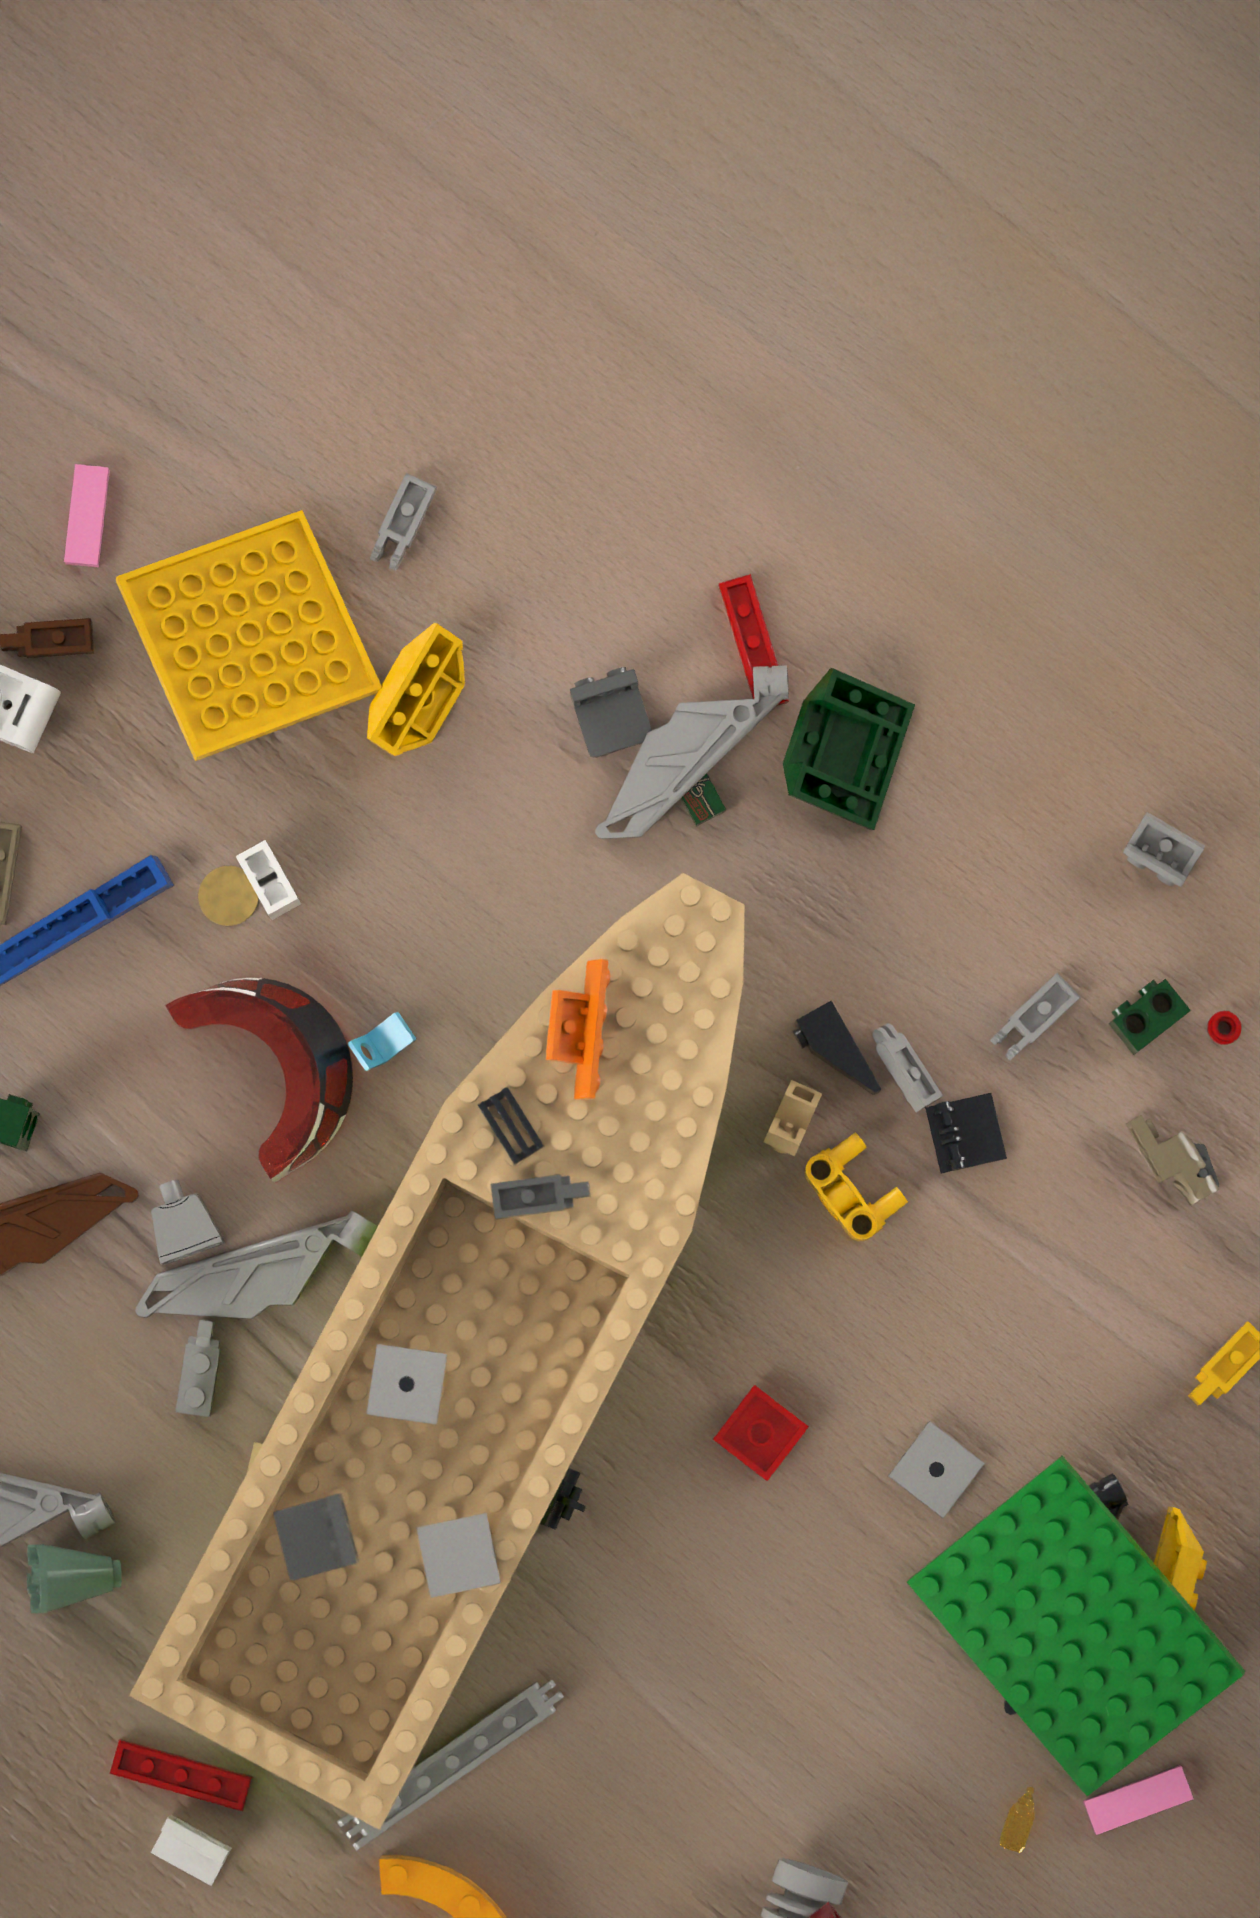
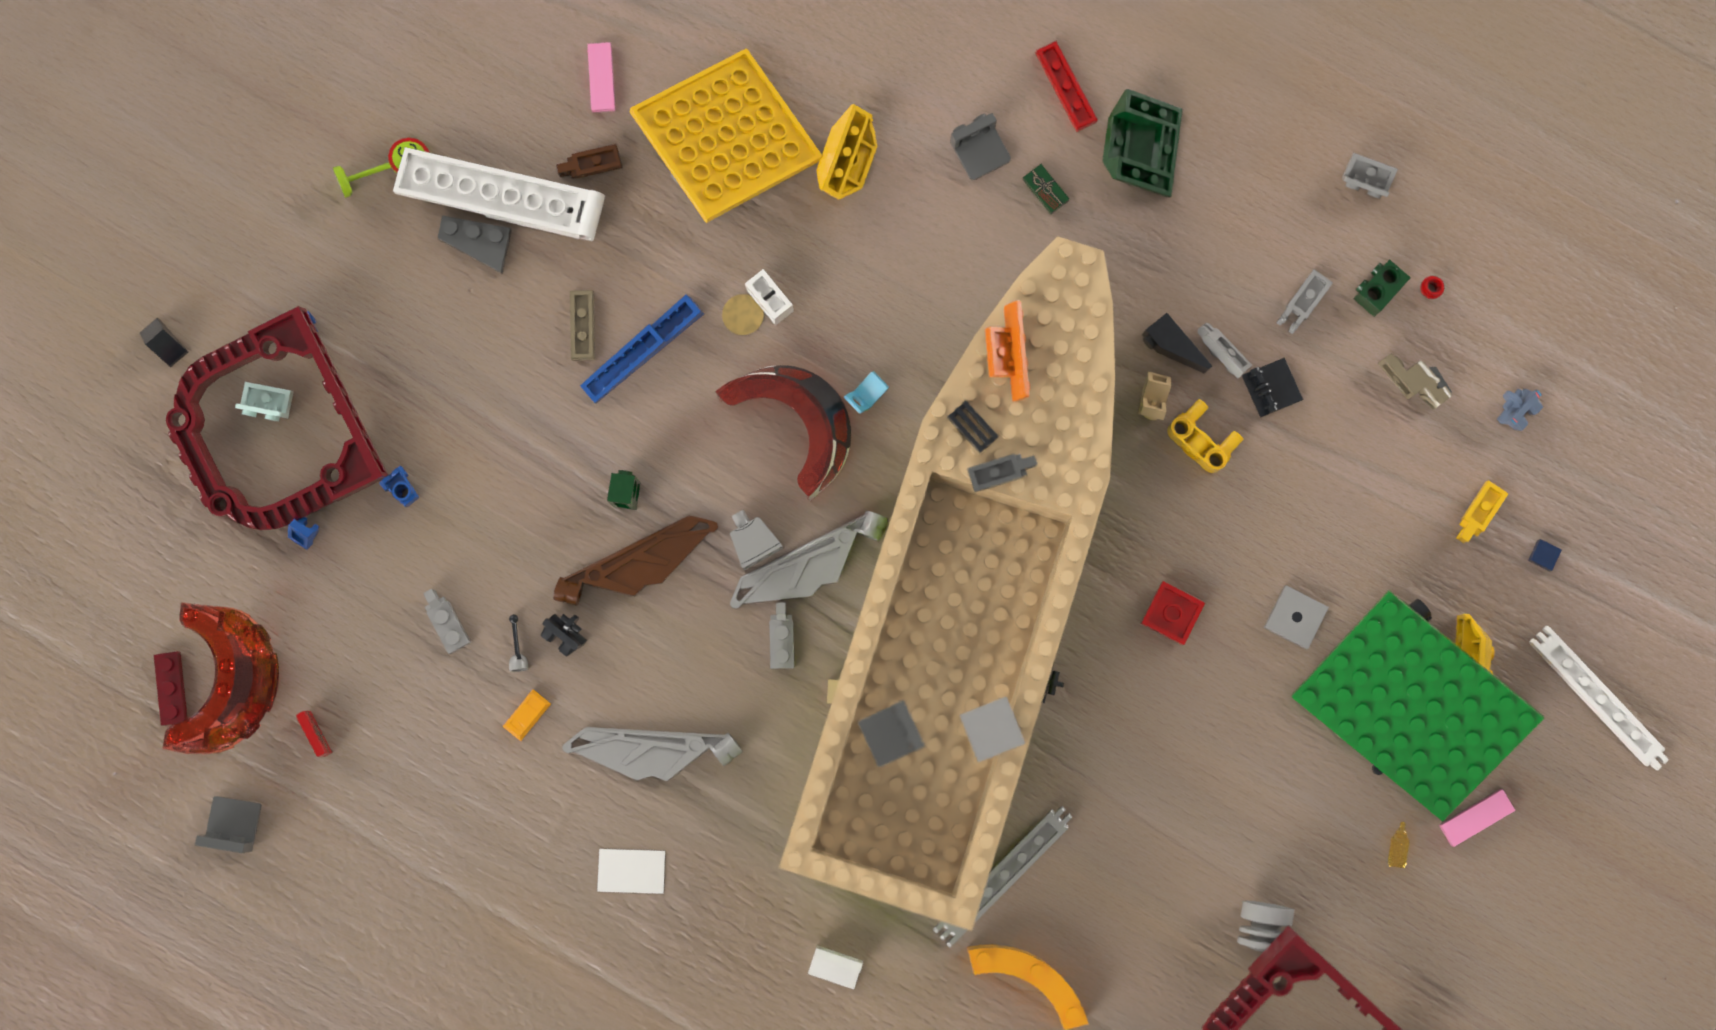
camera: 10 degrees left, 0 degrees up
sand green cone [27,1544,122,1614] -> none
red tile [110,1739,253,1811] -> none
light grey tile [367,1344,447,1425] -> none
light grey hinge [370,473,437,571] -> none
light grey wing [595,665,789,839] -> none

